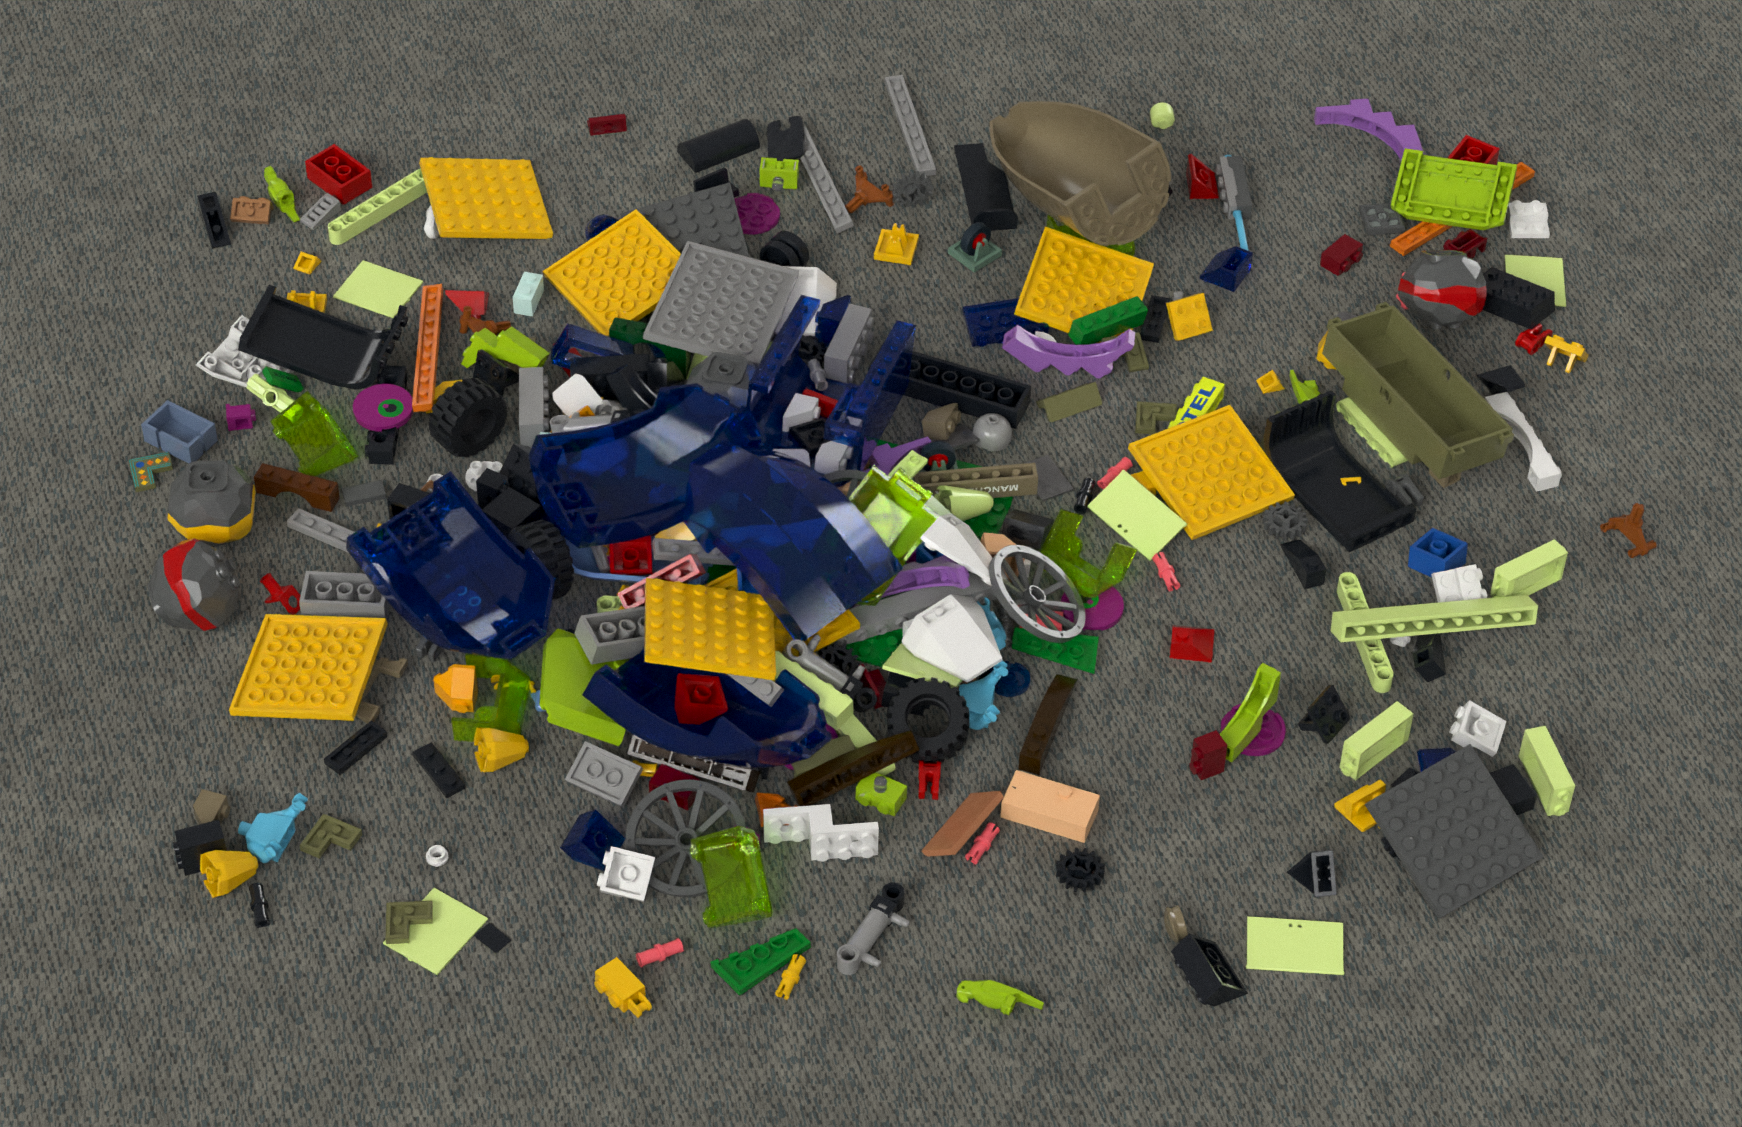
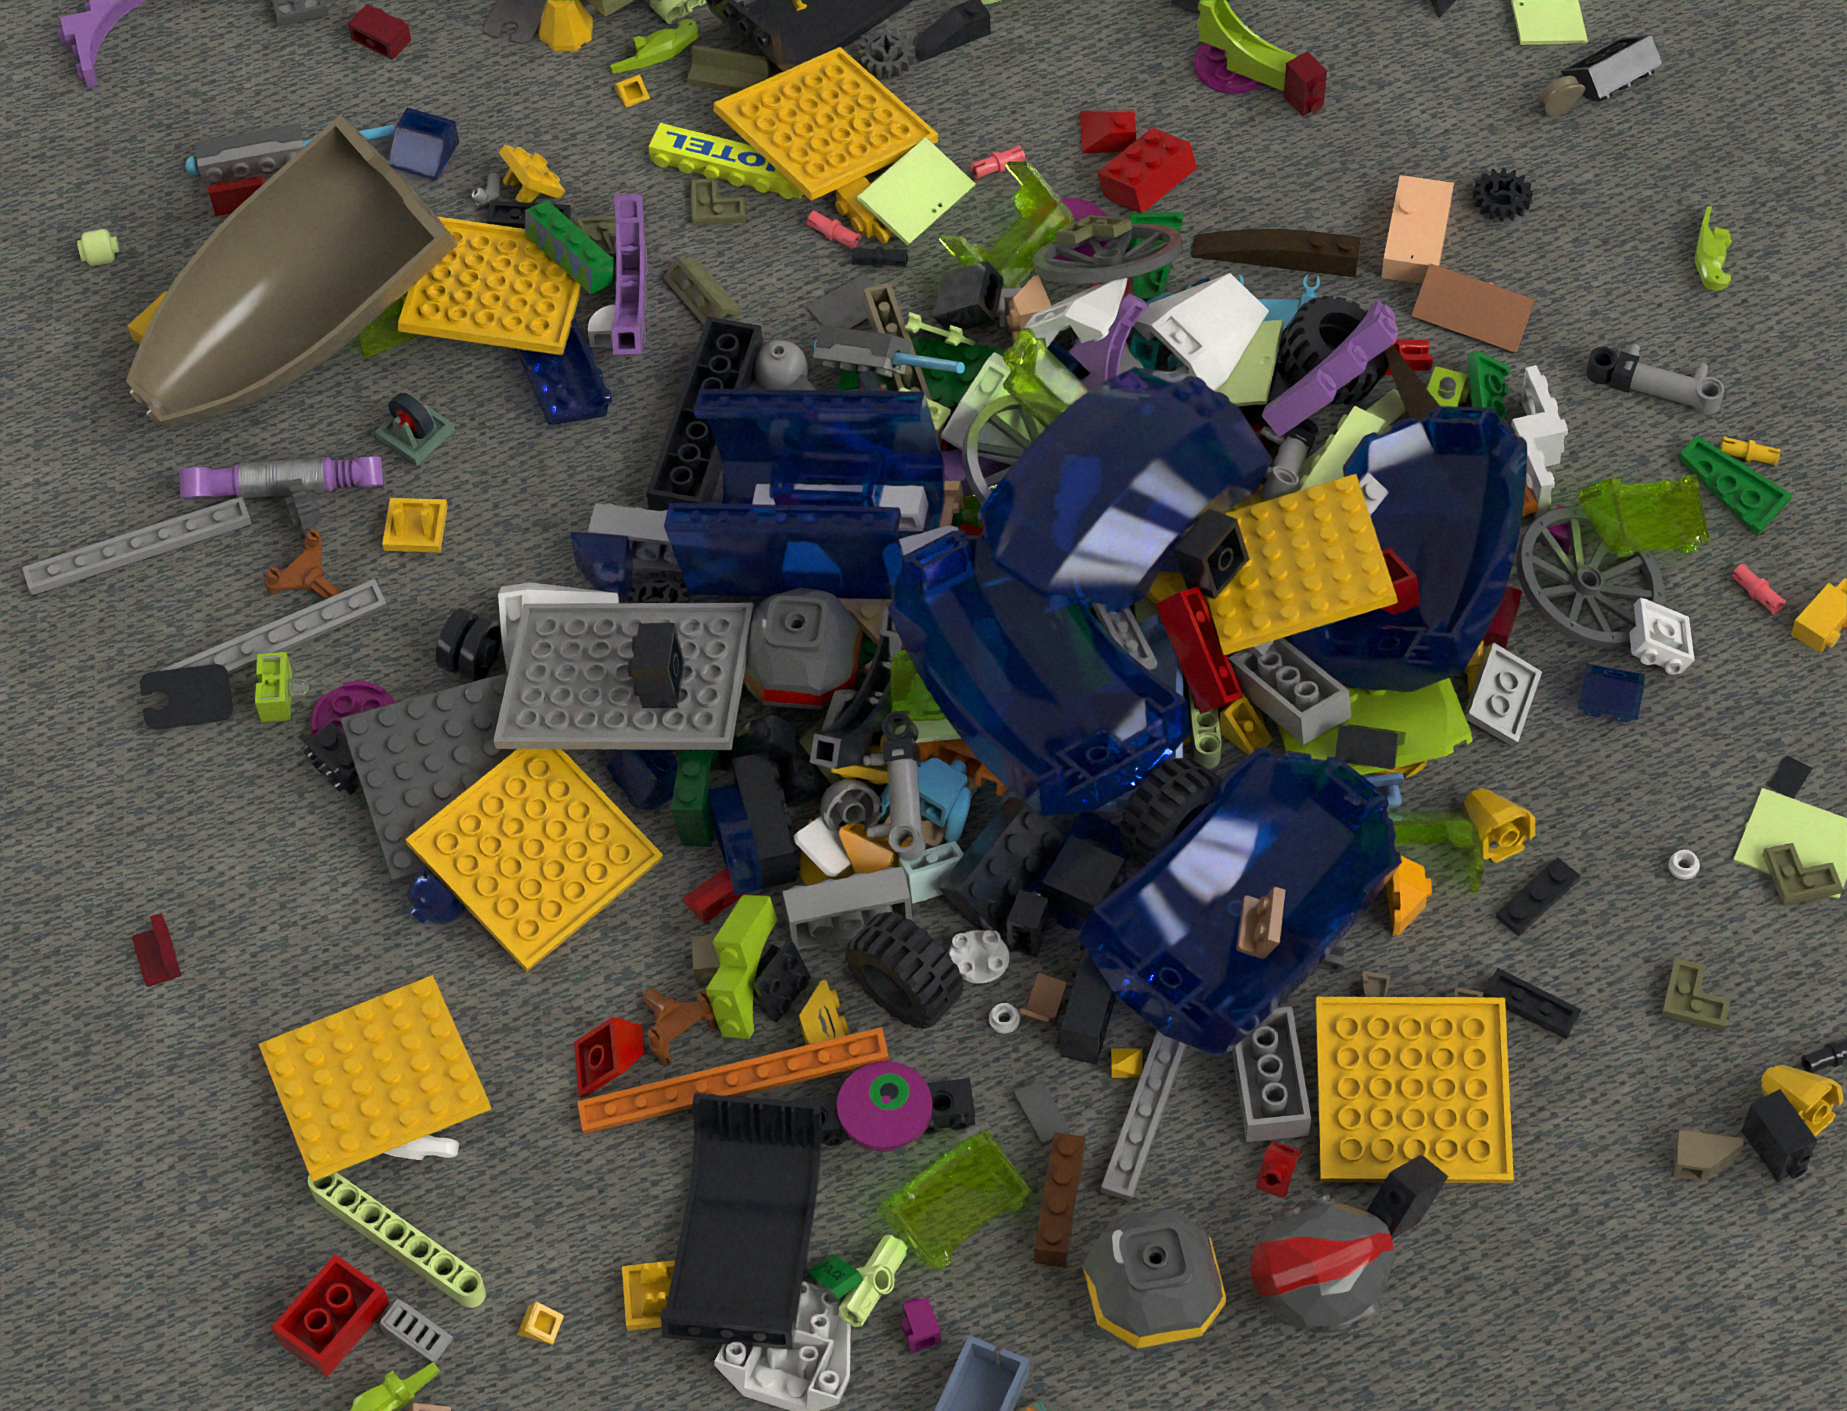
camera: 95 degrees left, 10 degrees up
medium azure torso [238,793,308,863] -> none
yellowish green piece [333,260,423,318] -> none
light aqua brick [513,272,544,316] -> none
black brick [677,119,760,173] -> none
yellowish green cone [934,485,993,521] -> none
black piece [954,143,1018,231] -> none
none -> piece [179,456,383,499]
none -> black brick [628,623,685,708]
none -> piece [813,325,965,378]
none -> yellowish green flag [904,312,976,346]
none -> olive tile [1054,215,1132,244]
none -> red brick [1097,127,1197,214]
none -> black brick [1174,508,1249,599]
none -> medium nougat bracket [1236,887,1286,959]
none -> medium lavender arch [1261,300,1398,437]
none -> black panel [1335,724,1406,769]
none -> black piece [1366,1154,1449,1240]
none -> green wing [1467,350,1510,462]

